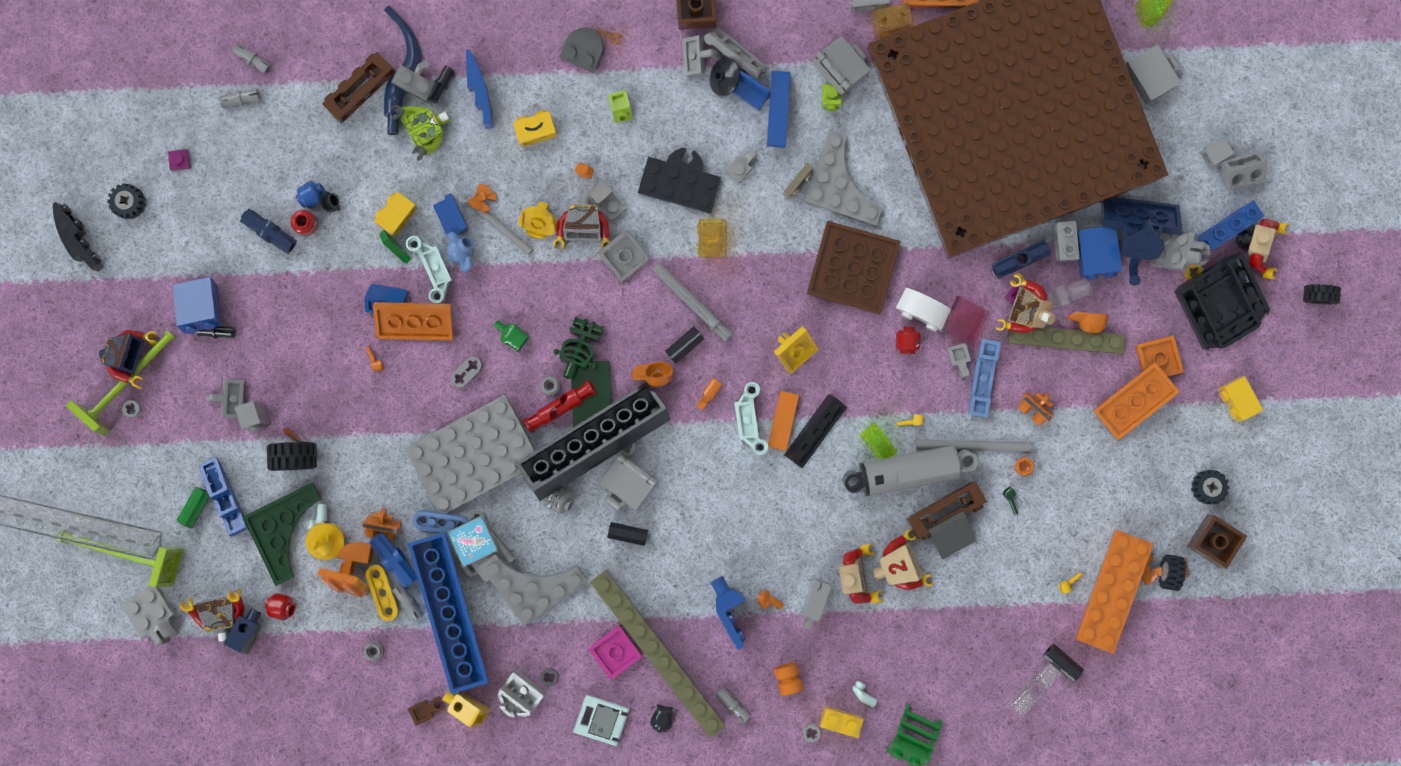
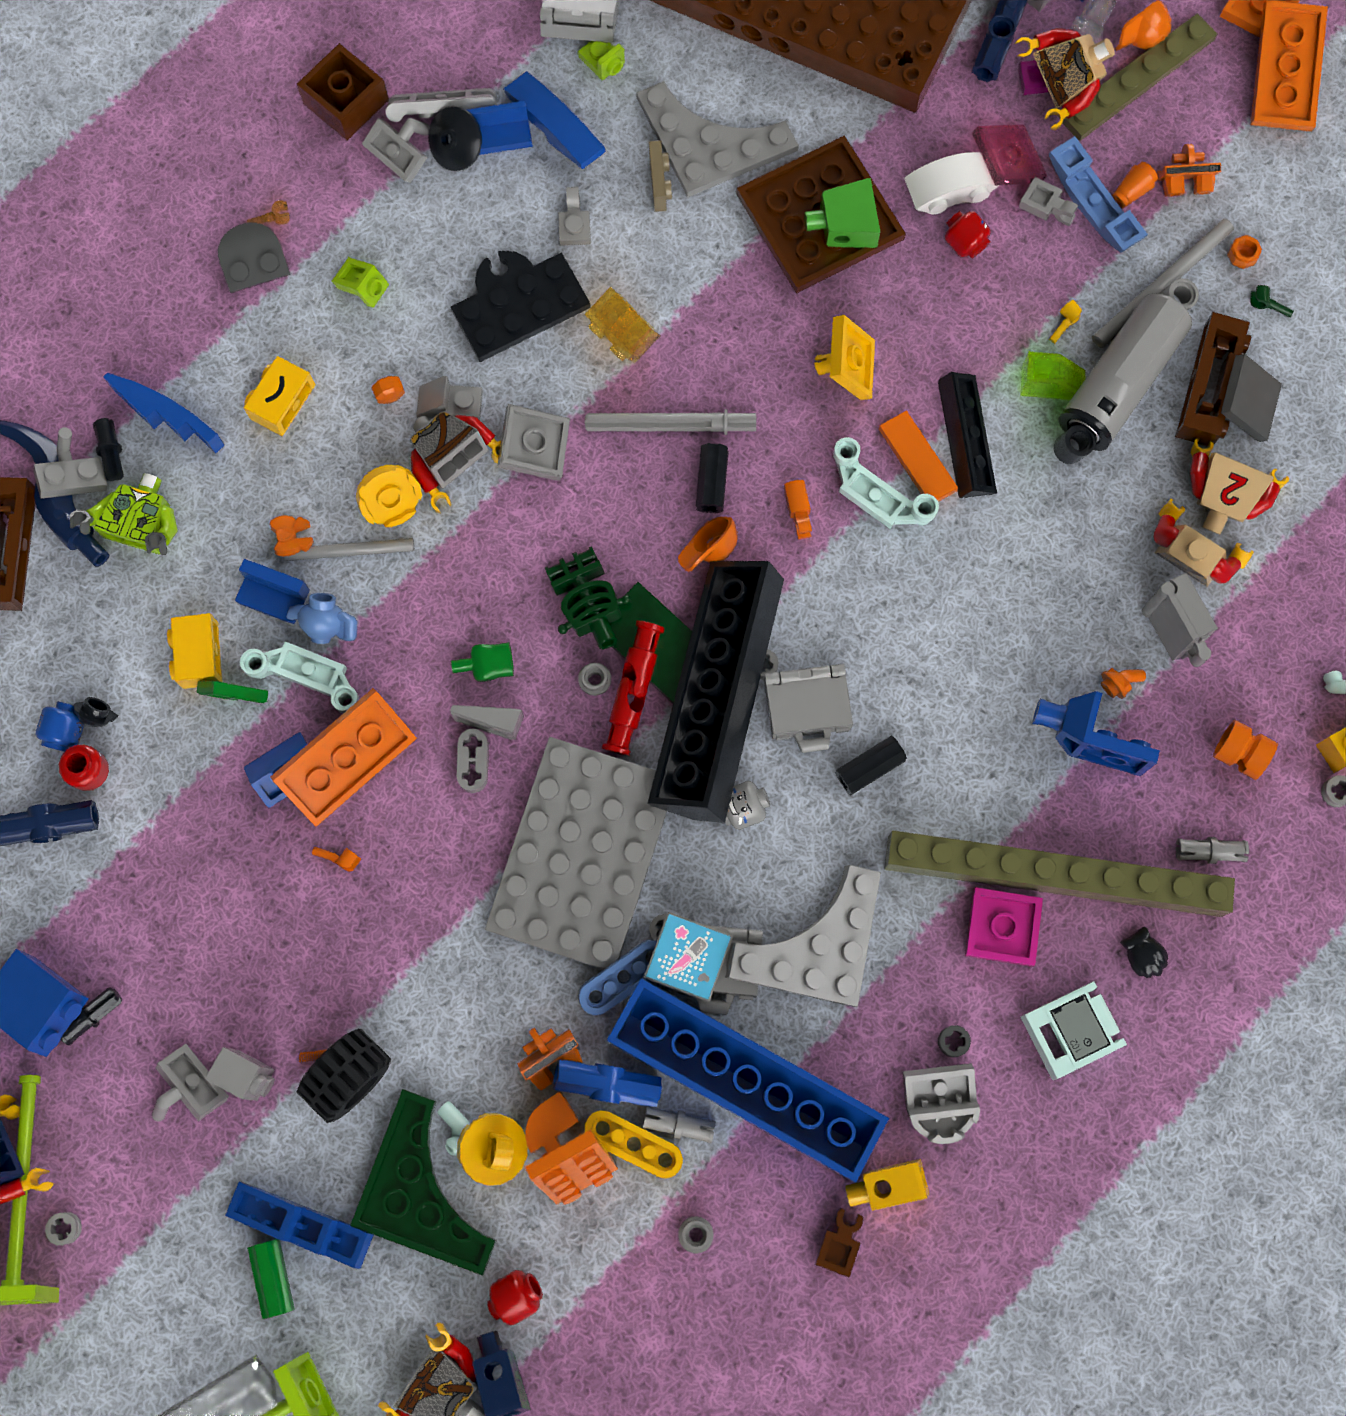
camera: 45 degrees left, 10 degrees down
none -> light grey slope [450,705,524,741]
none -> bright green torso [804,178,880,248]
none -> orange cone [1112,162,1158,209]

